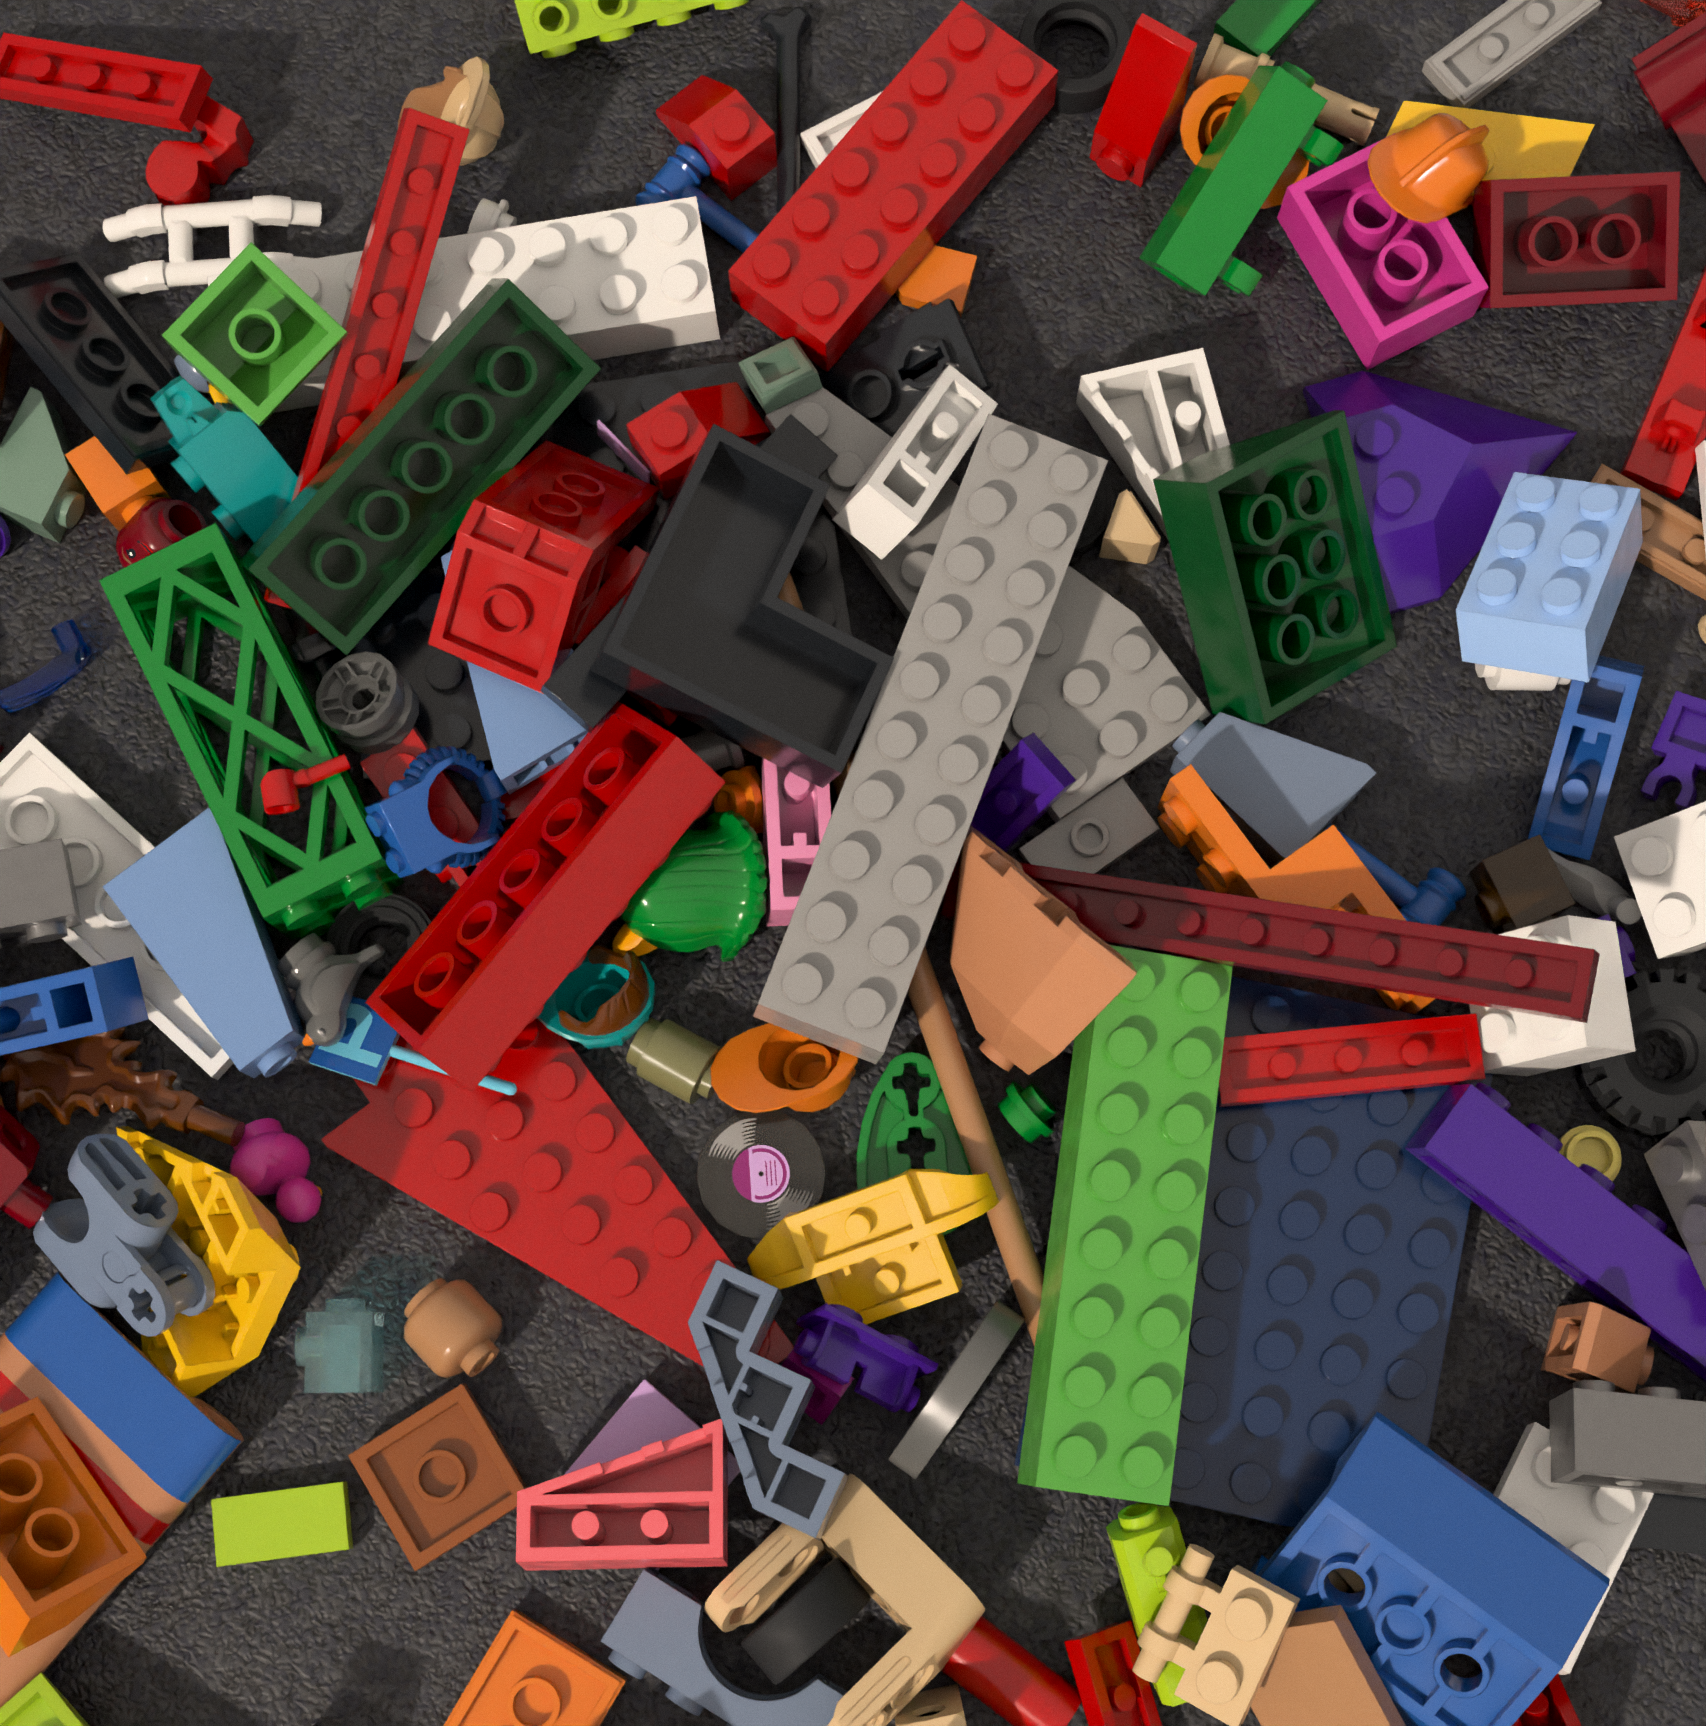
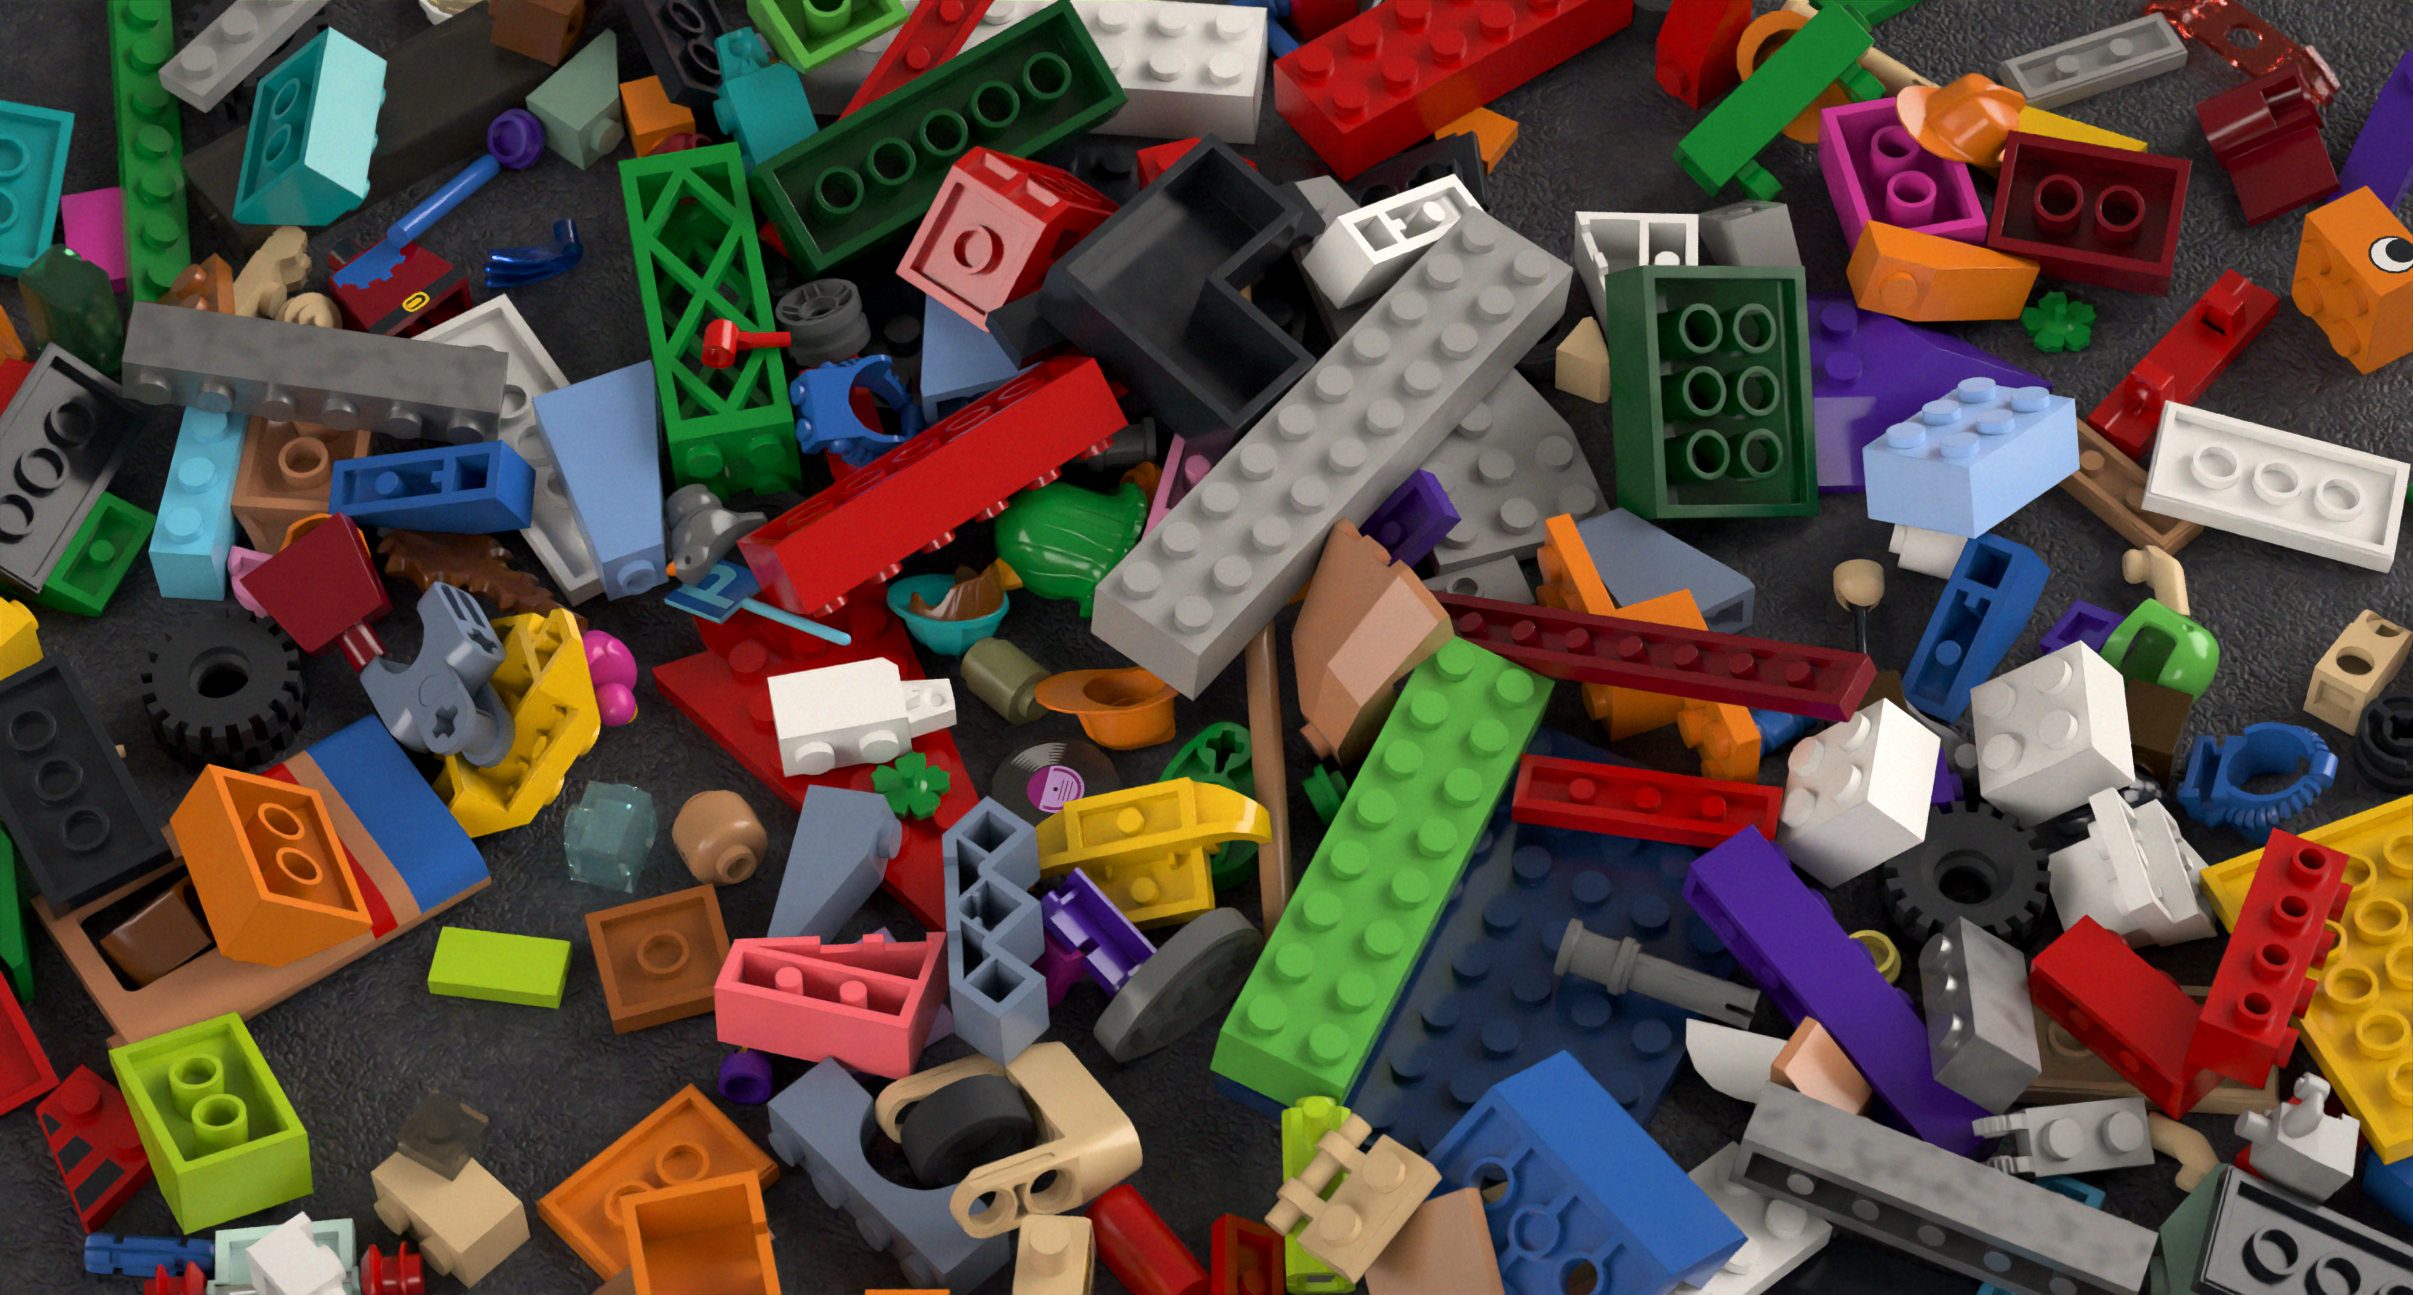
camera: 15 degrees right, 25 degrees down
lavender piece [597,420,650,484] -> none
sand green tile [739,337,822,414] -> none
none -> dark purple hinge [718,1047,773,1105]
none -> white hinge [767,657,957,777]
none -> sand blue slope [767,784,902,945]
none -> green plant [871,750,950,820]
none -> dark grey pin [1554,918,1762,1031]
none -> white brick [1686,1018,1788,1103]
none -> light grey slope [1698,199,1802,266]
none -> tan hinge [1833,559,1885,654]
none -> orange slope [1846,219,2040,322]
none -> green plant [2020,290,2096,353]

